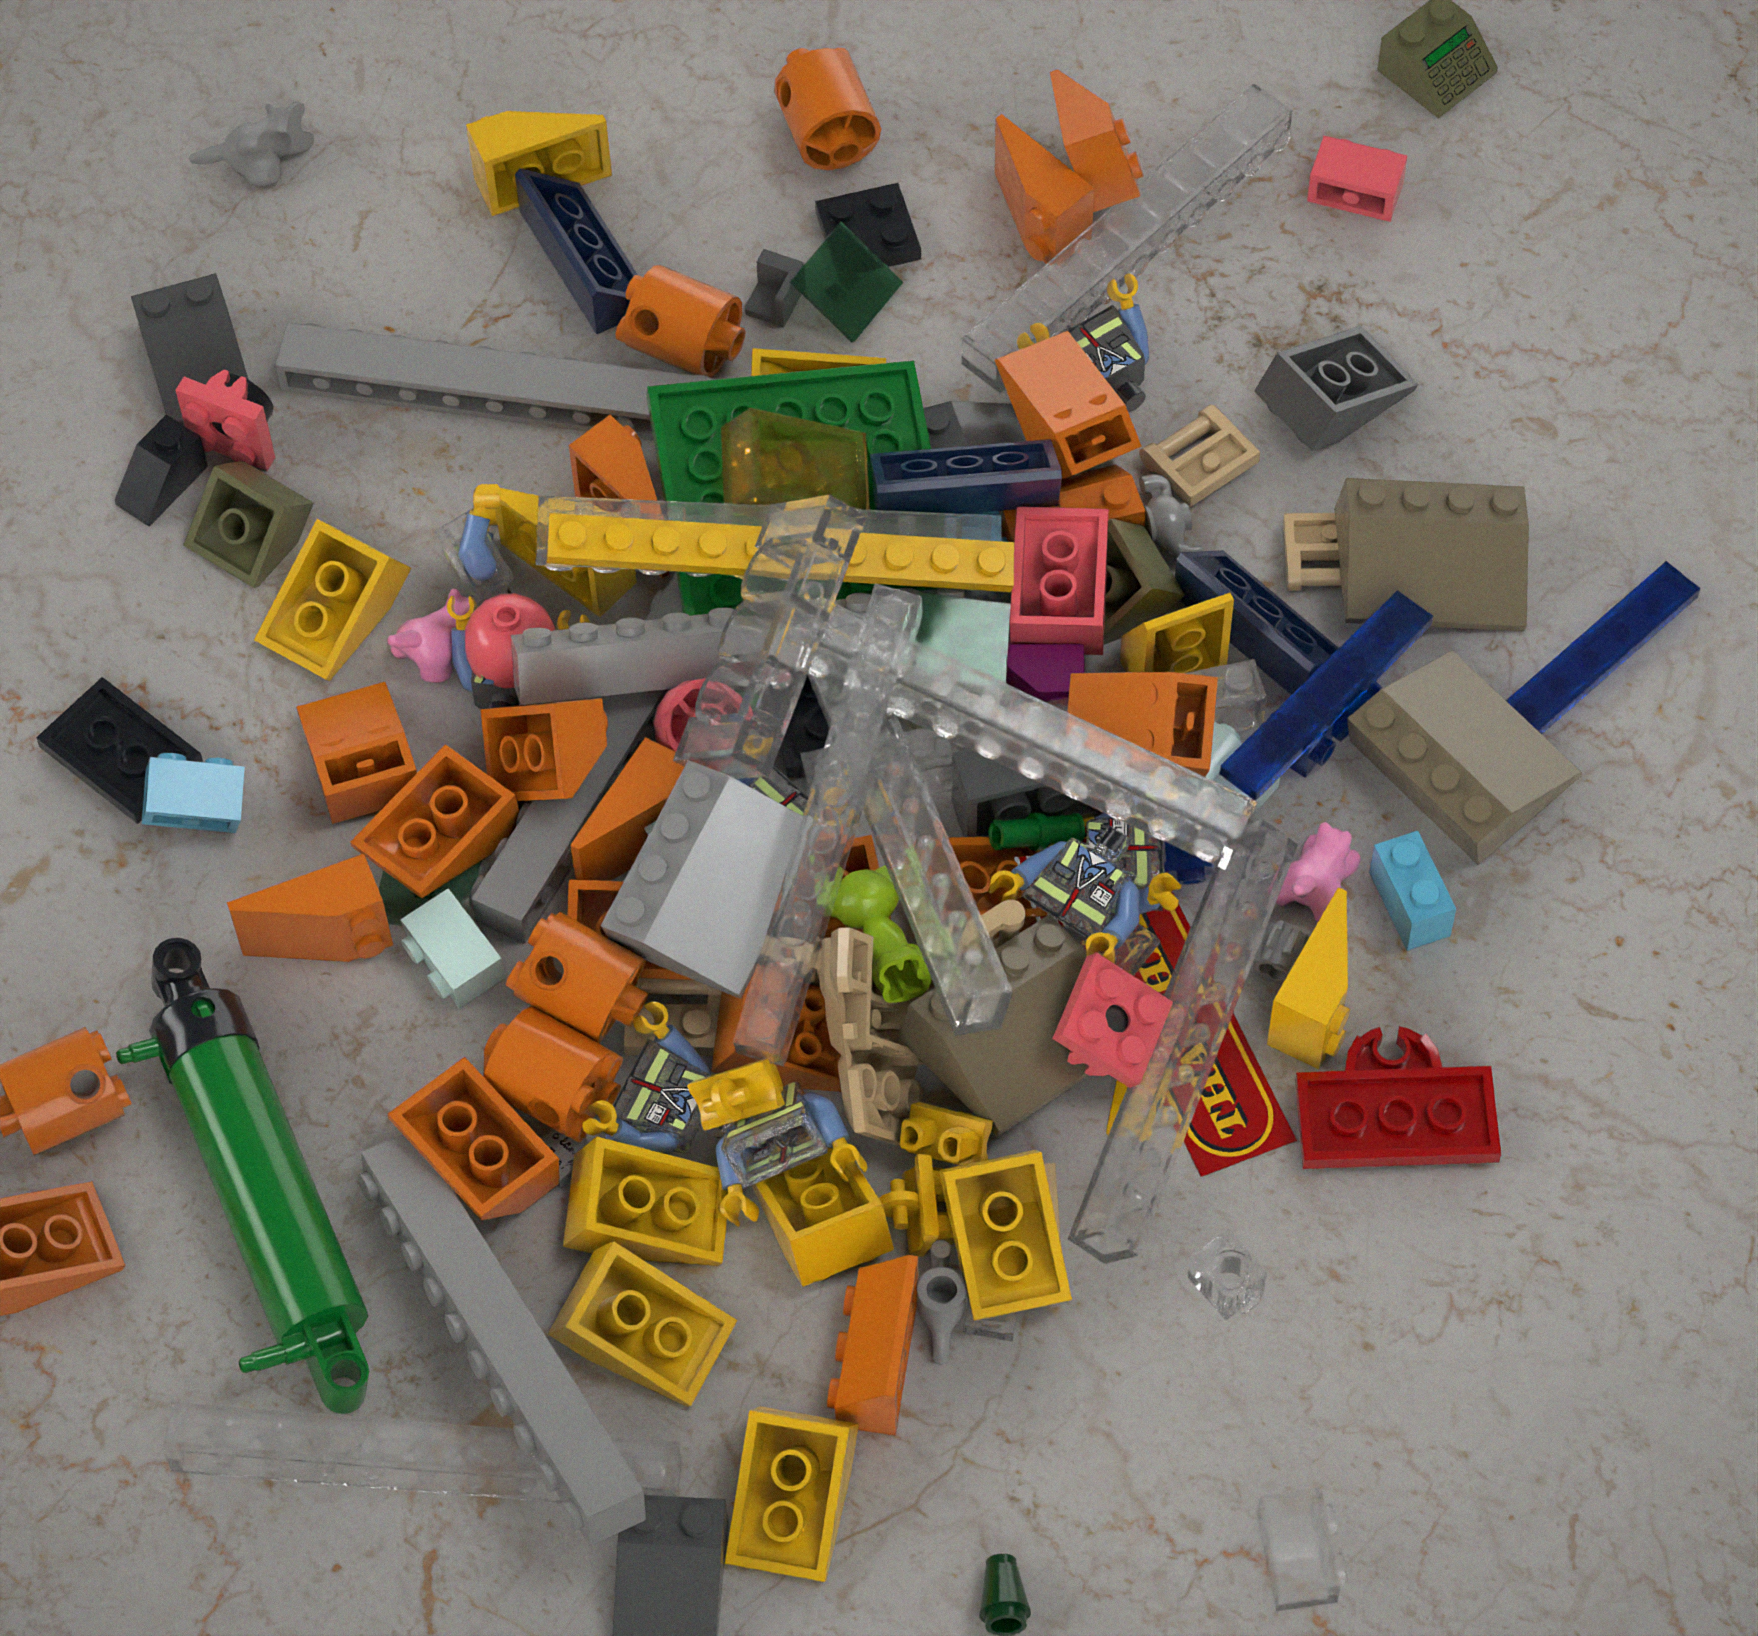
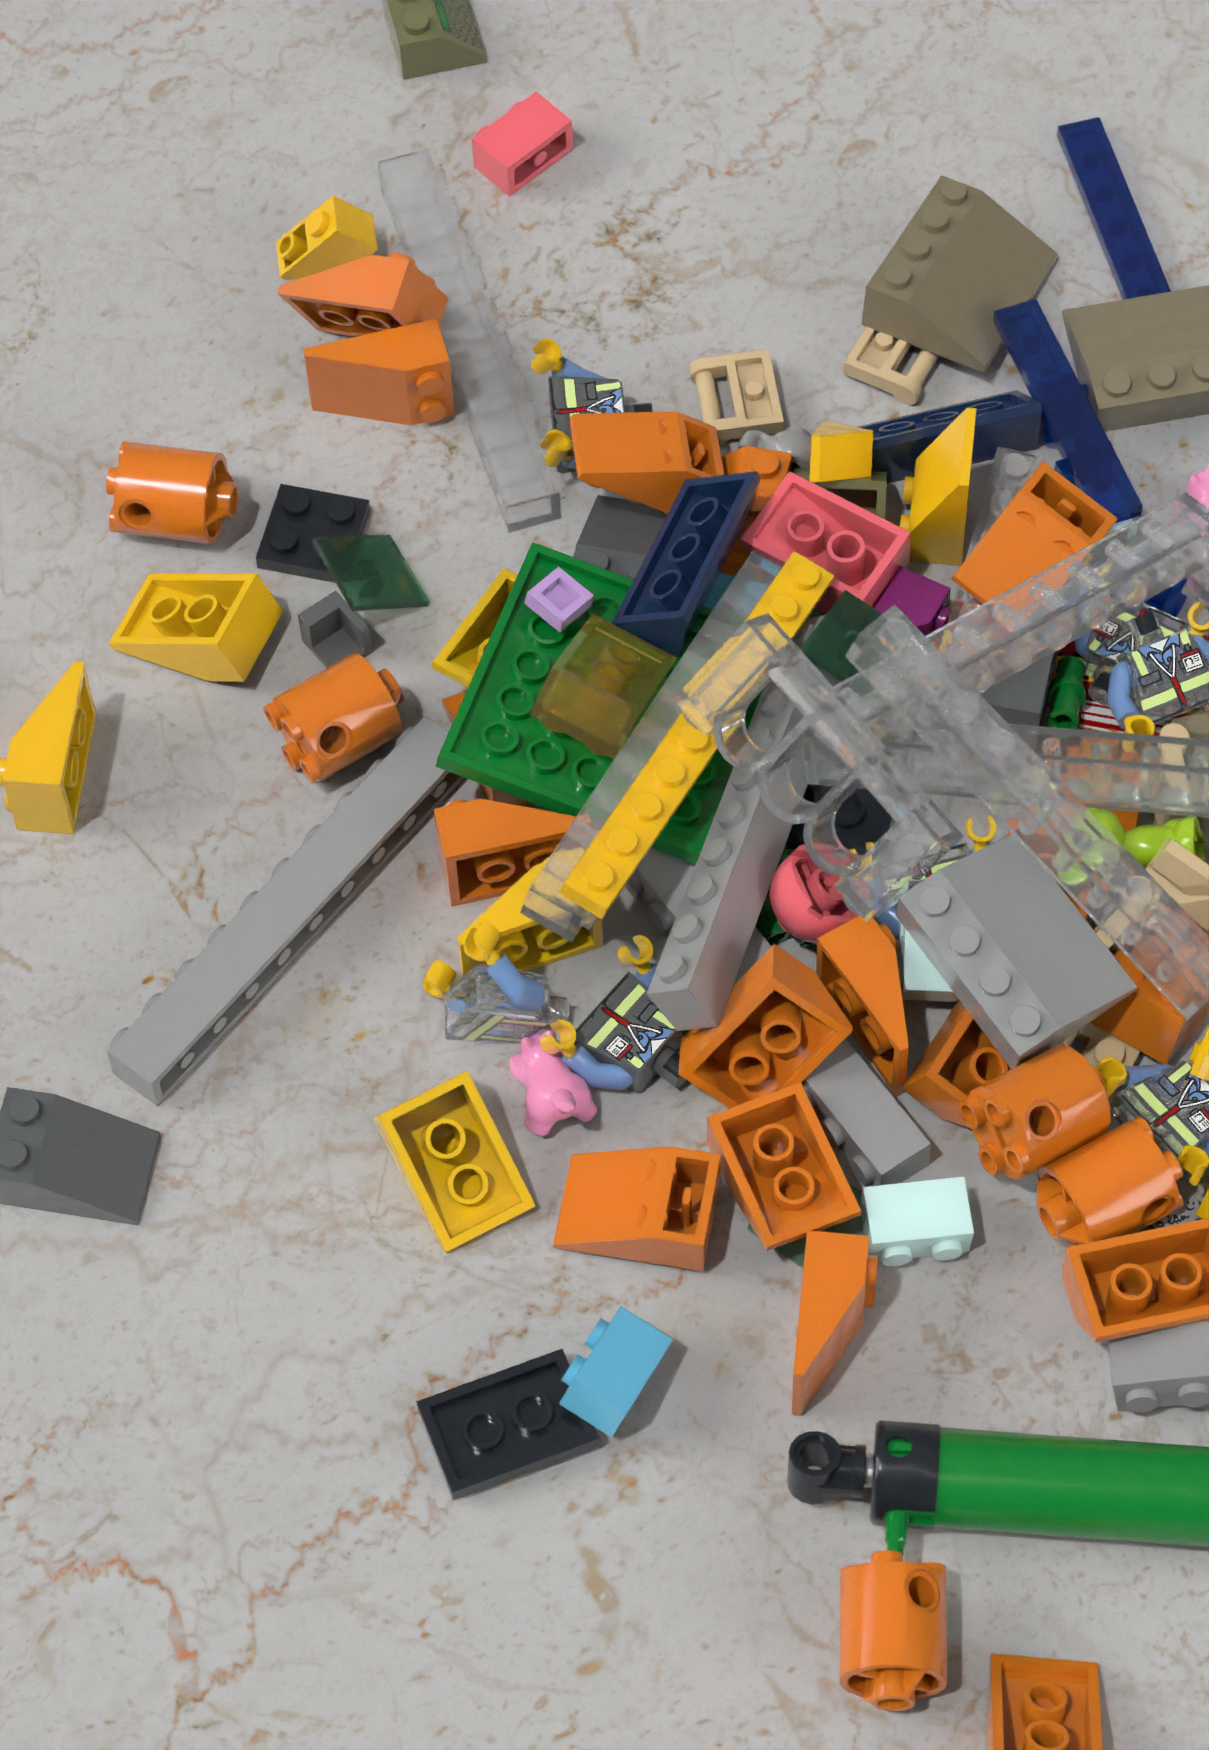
camera: 60 degrees left, 0 degrees up
black slope [114,415,208,527] -> none
coral piece [175,370,276,471] -> none
olive slope [183,461,314,588] -> none
coral cylinder [465,593,556,688] -> none
dark blue slope [515,168,638,335] -> none
dark grey slope [1254,326,1419,451] -> none
none -> yellow slope [109,573,283,682]
none -> yellow slope [276,196,378,280]
none -> lavender plate [524,567,594,633]
none -> yellow slope [810,421,873,482]

